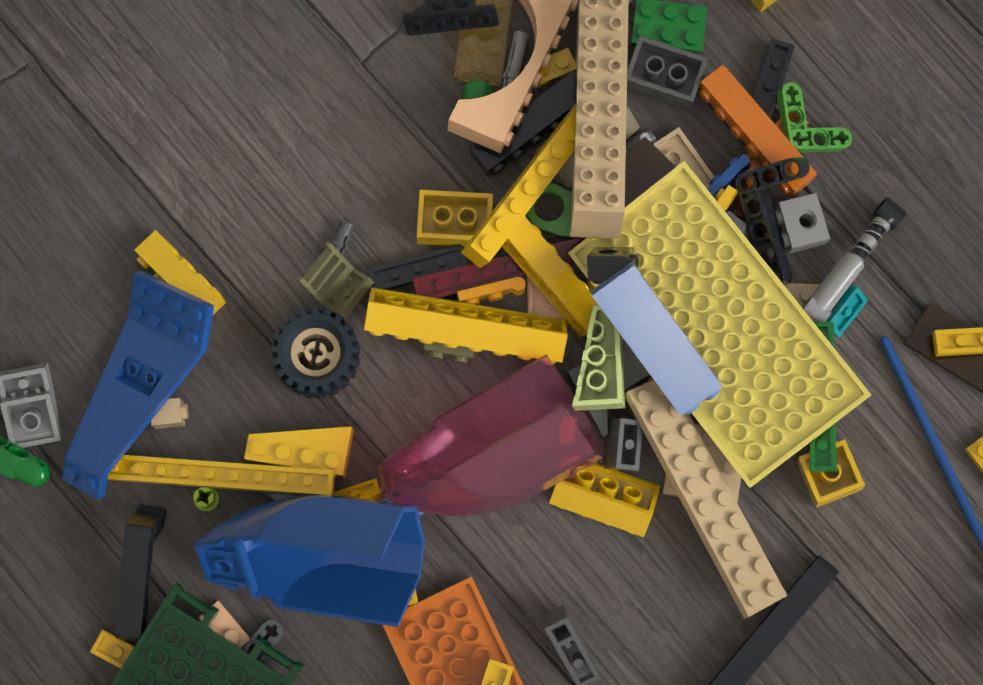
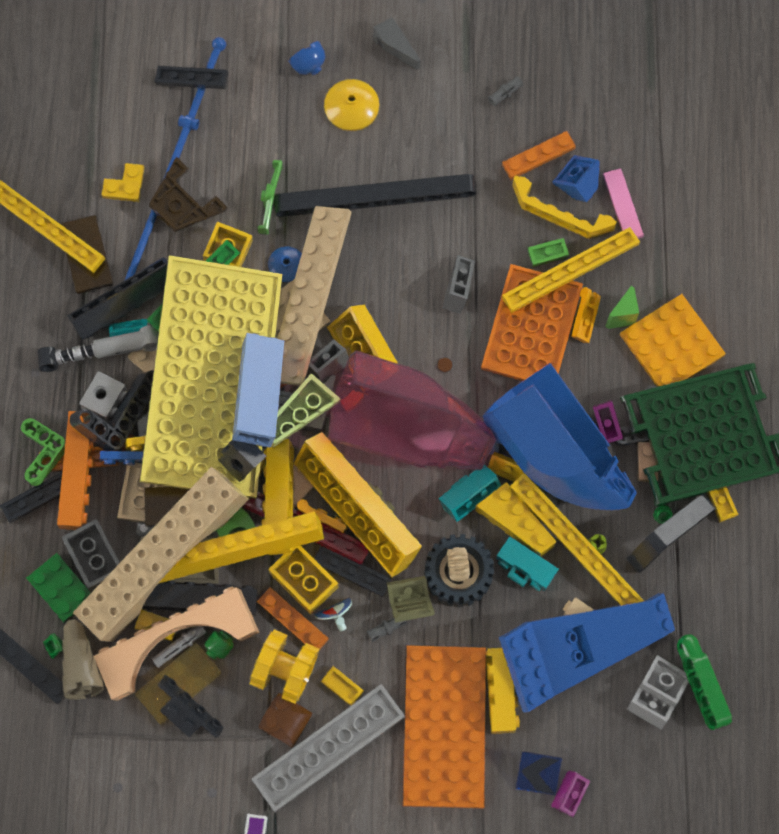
camera: 140 degrees left, 5 degrees down
none -> black brick [67,257,168,340]
none -> dark brown wing [149,157,228,232]
none -> yellow piece [250,629,320,704]
none -> light grey plate [251,684,405,812]
none -> orange plate [257,587,329,649]
none -> bright green plate [258,160,283,235]
none -> reddish brown slope [258,693,313,748]
none -> blue dish [268,246,302,282]
none -> shield [314,598,352,631]
none -> yellow tile [321,666,364,706]
none -> orange plate [403,646,486,809]
none -> reddish brown piece [438,358,452,372]
none -> teal piece [438,464,501,522]
none -> tan gear [447,547,470,581]
none -> teal piece [496,537,559,592]
none -> clear blue piece [516,751,562,795]
none -> magenta slope [551,771,590,817]
none -> magenta slope [593,400,623,443]
none -> green plate [653,505,672,524]

